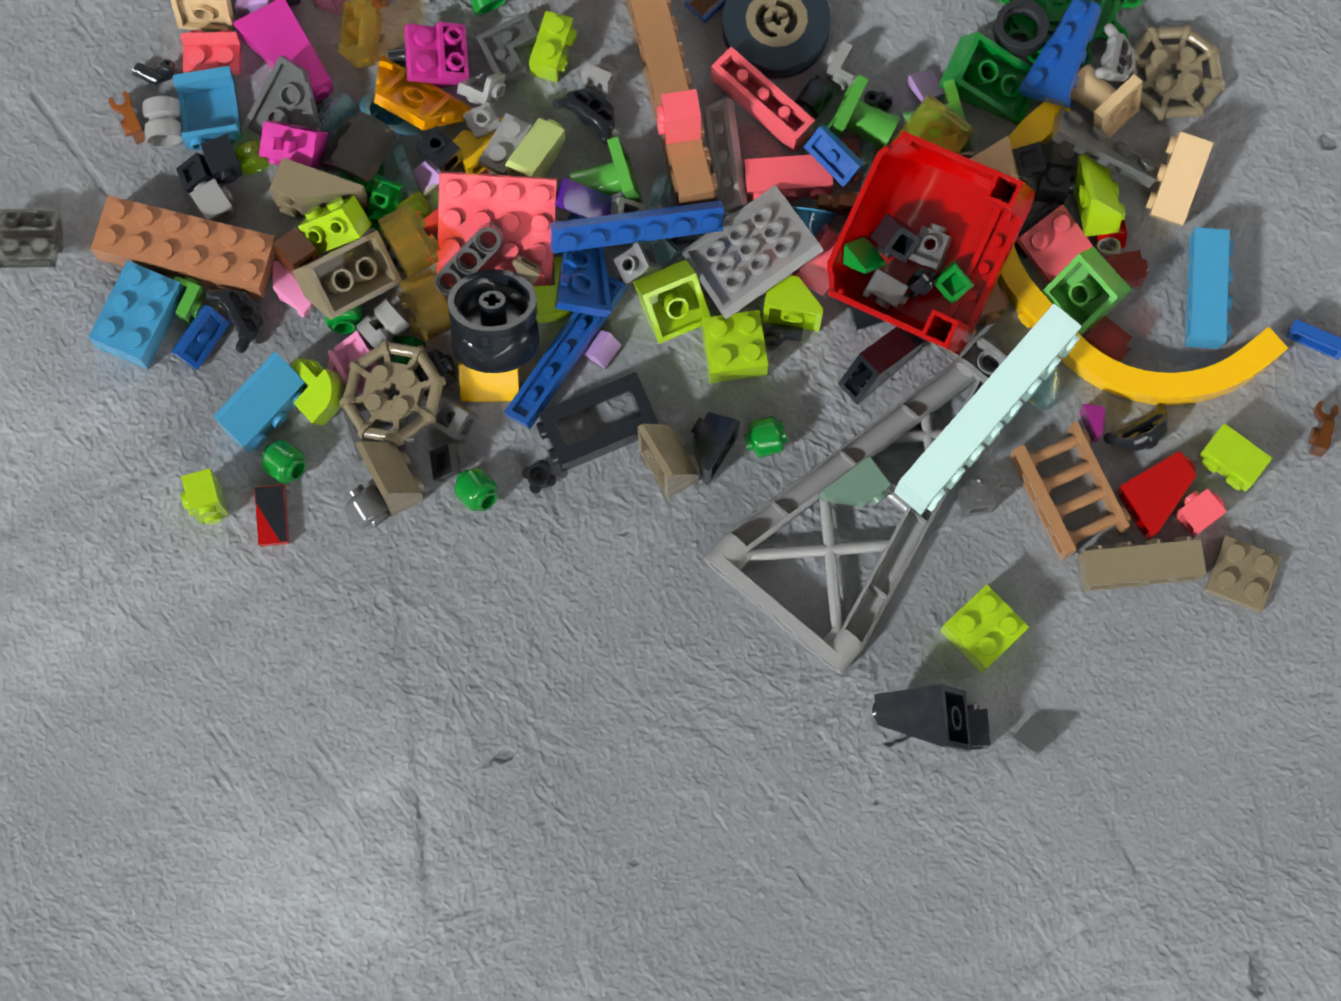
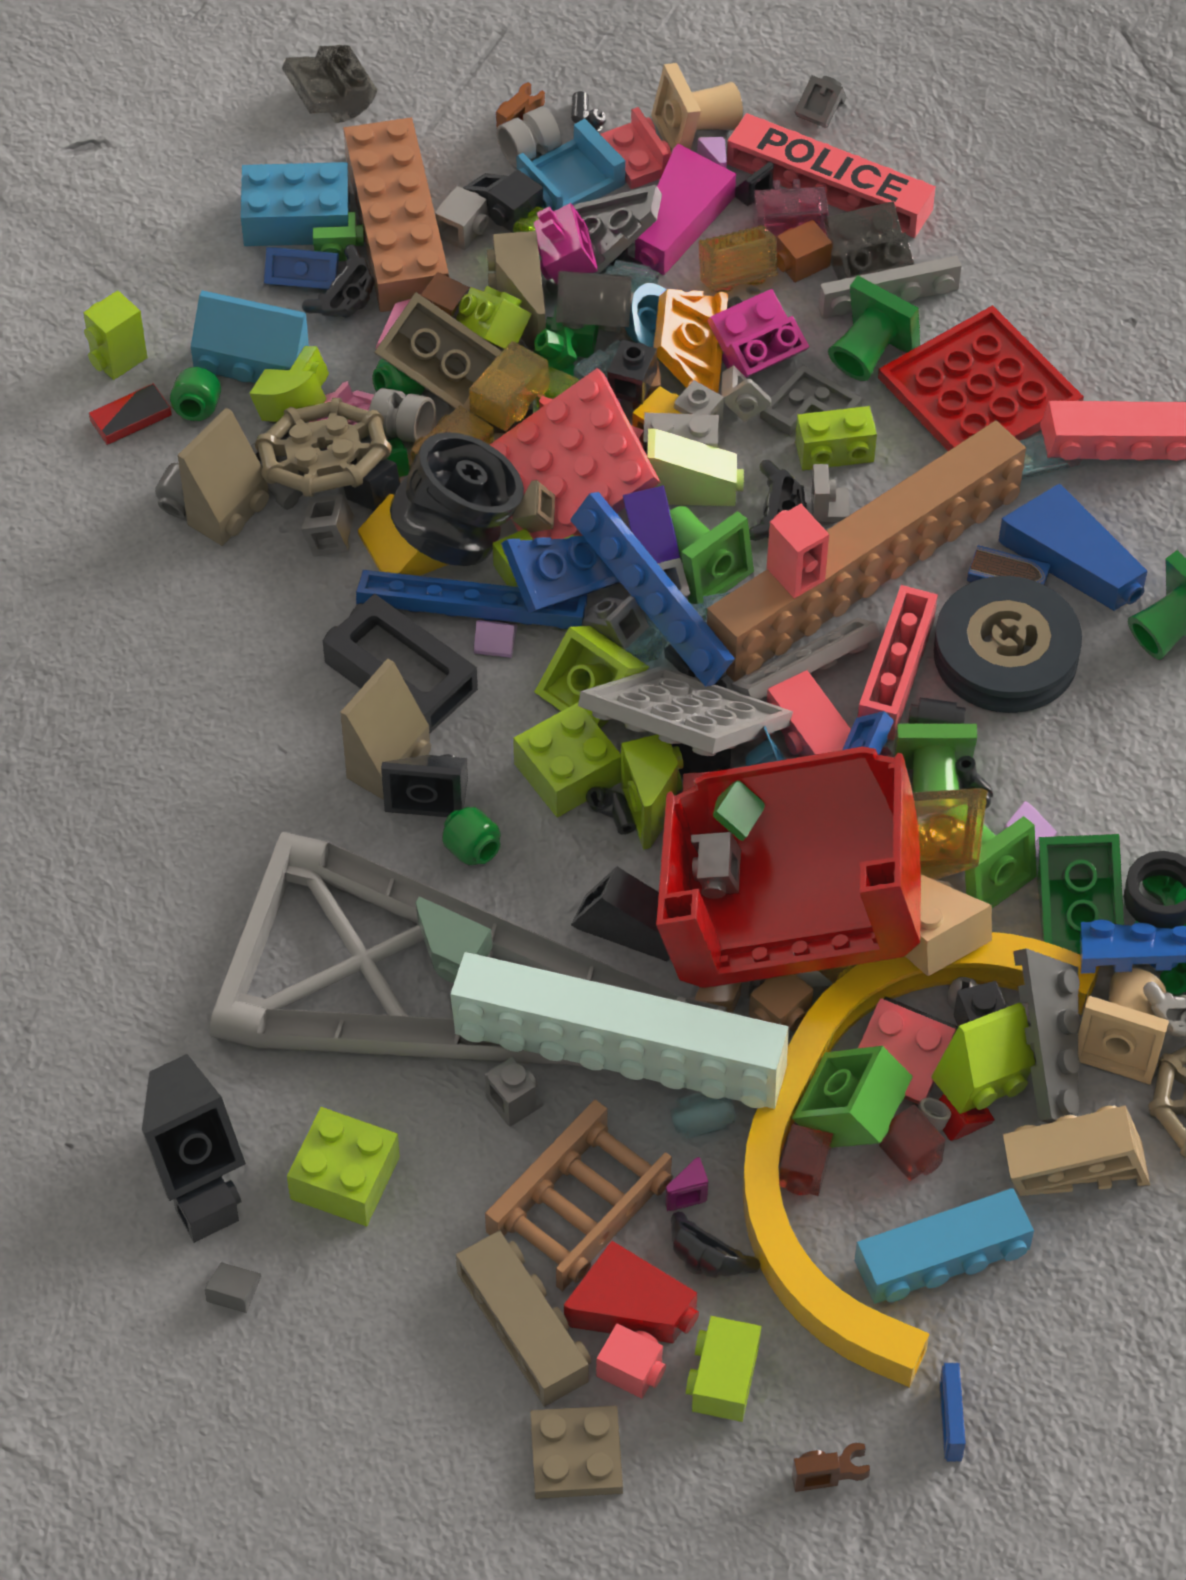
camera: 65 degrees right, 20 degrees down
black plate [429,444,461,481] -> none
dark grey beam [435,222,504,295] -> none
green head [454,468,498,511] -> none
black plate [522,460,556,494] -> none
light grey bracket [826,41,855,90] -> none
black brick [871,213,922,263] -> none
black plate [907,268,936,299] -> none
flat silver brick [909,223,953,271] -> none
green slope [932,260,974,304] -> none
black plate [1013,141,1049,179] -> none

